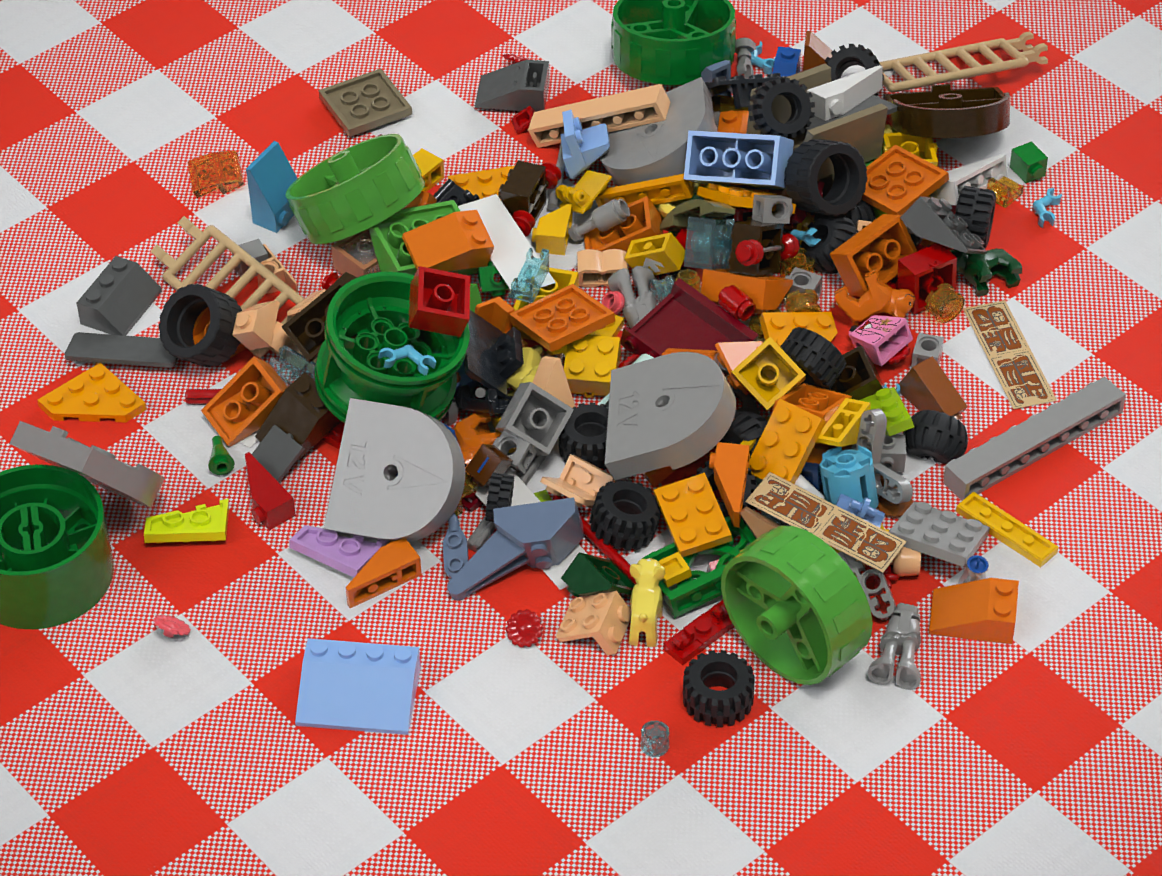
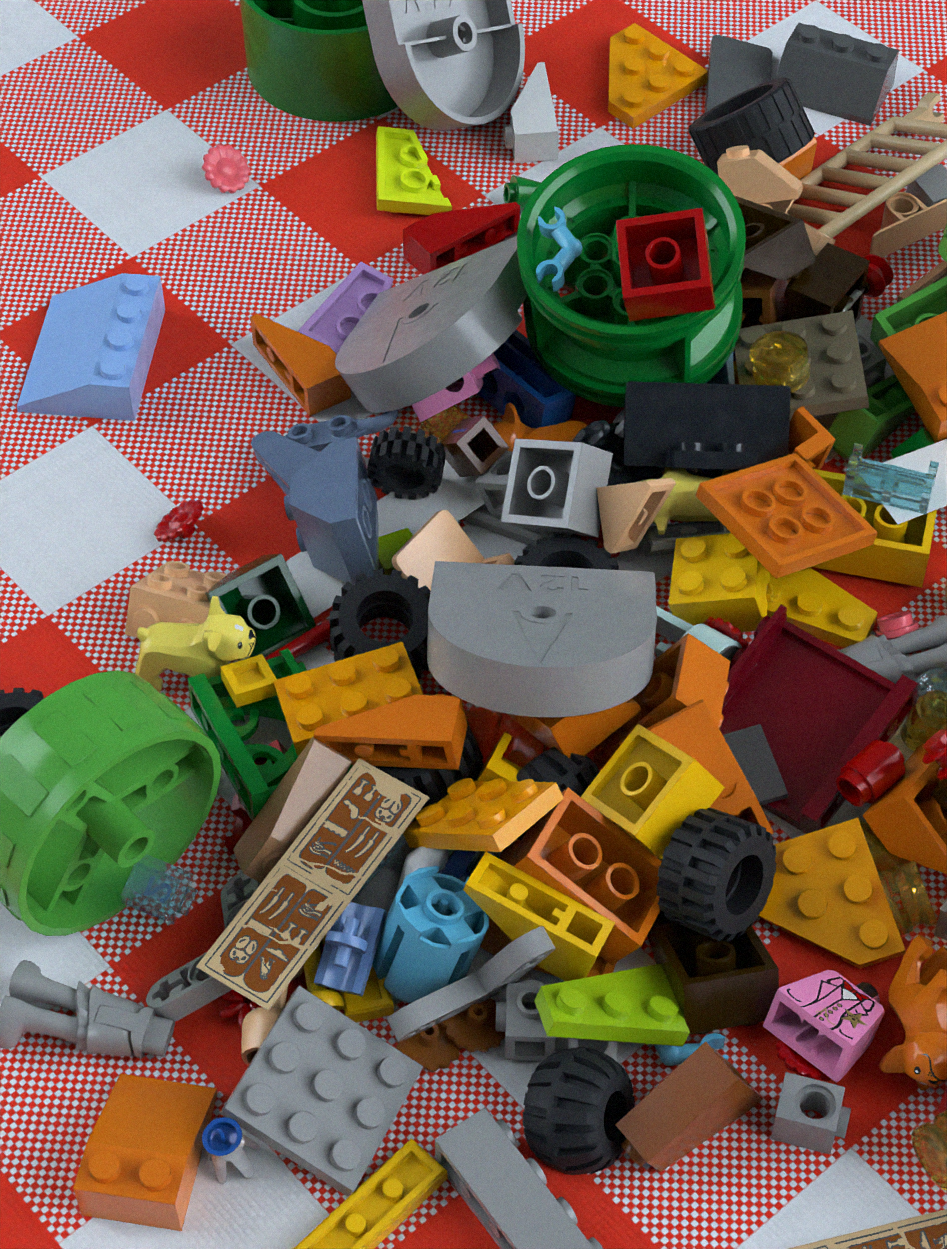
camera: 90 degrees right, 5 degrees up
none -> white slope [504,62,558,163]

